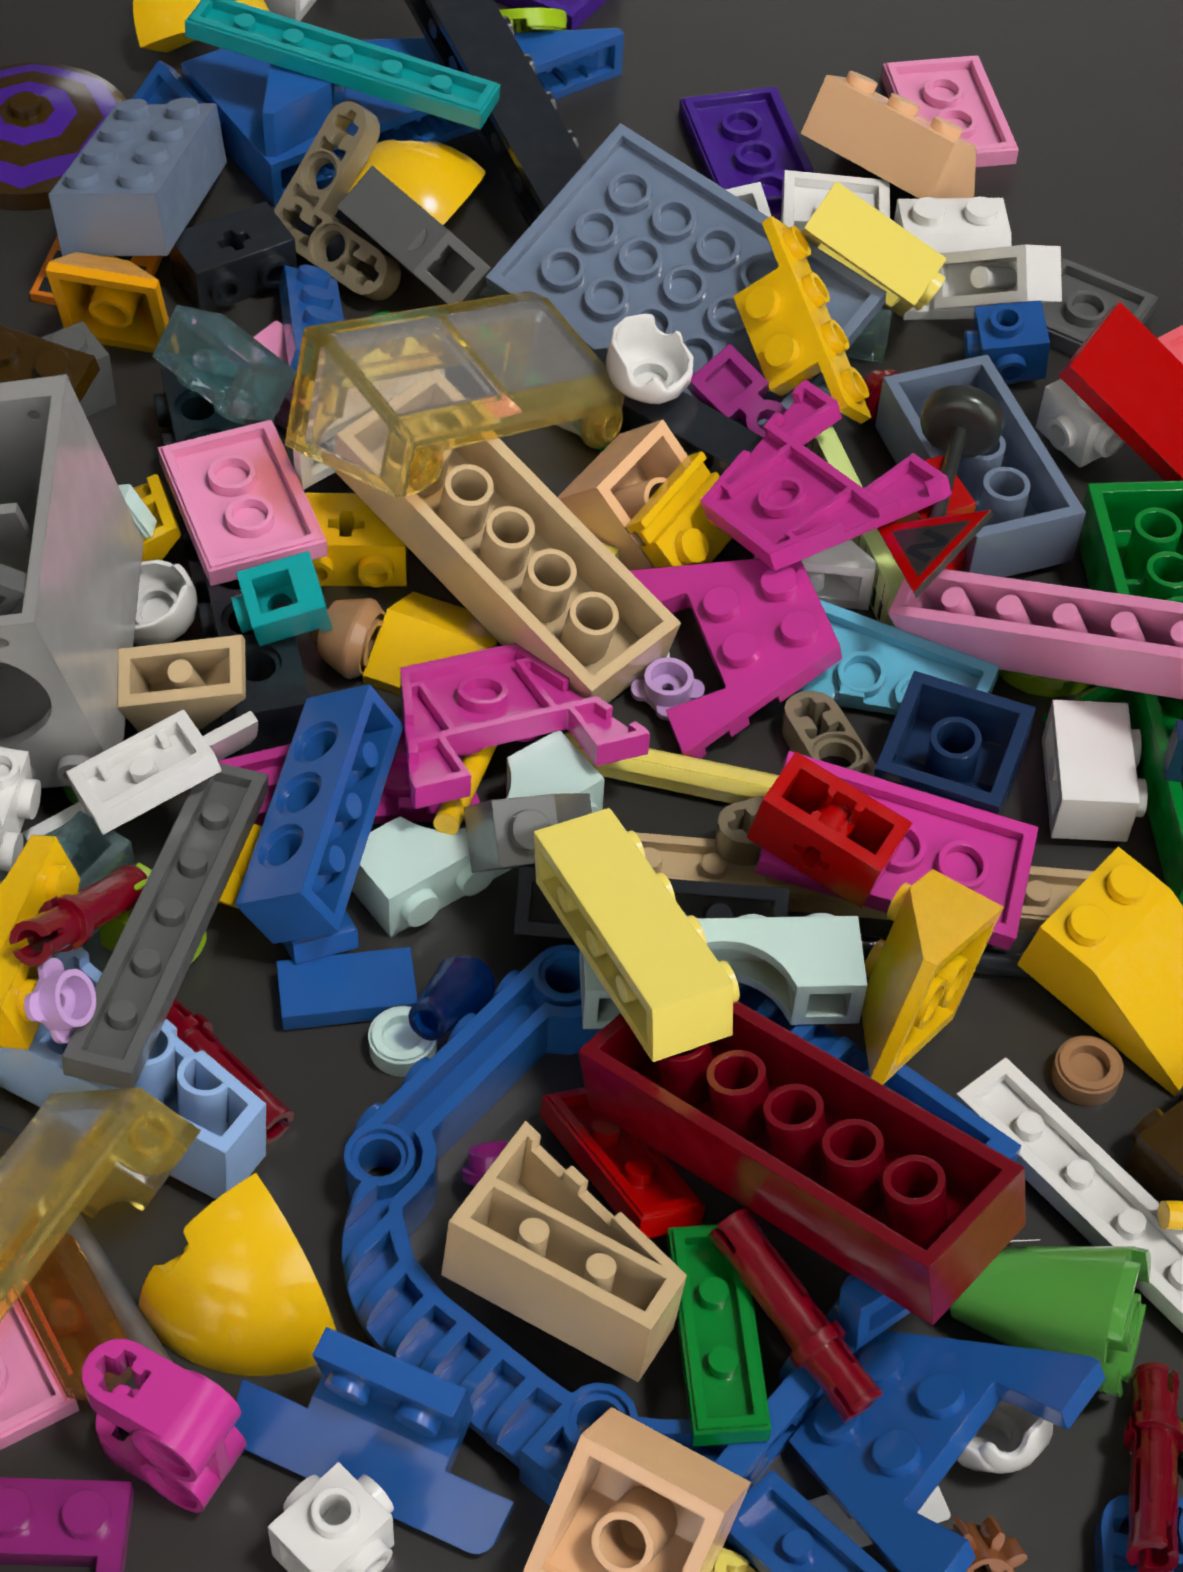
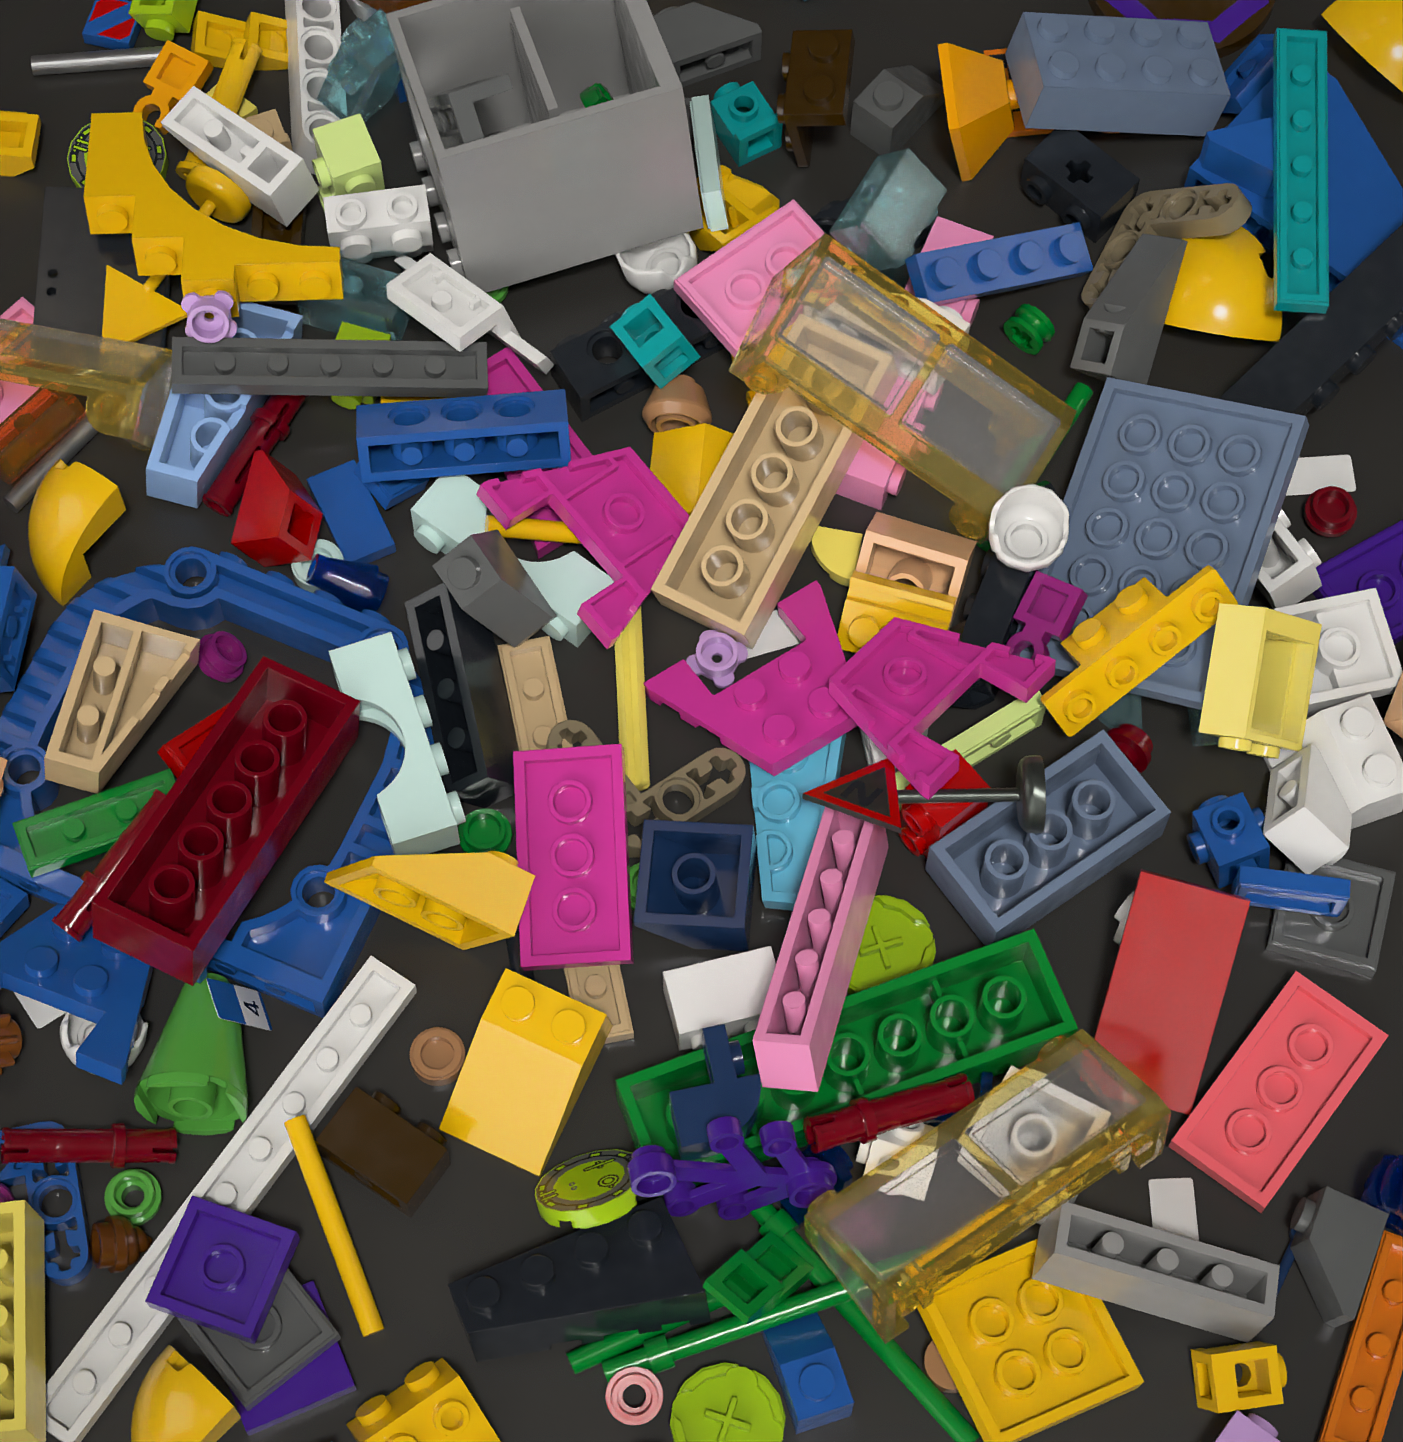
camera: 75 degrees right, 15 degrees up
dark red pin [9,865,148,966] -> none
tan slope [117,634,246,733] -> none
light yellow brick [534,808,740,1062] -> none
red brick [746,752,913,909] -> none
none -> red slope [231,450,323,567]
none -> blue tile [1231,865,1351,917]

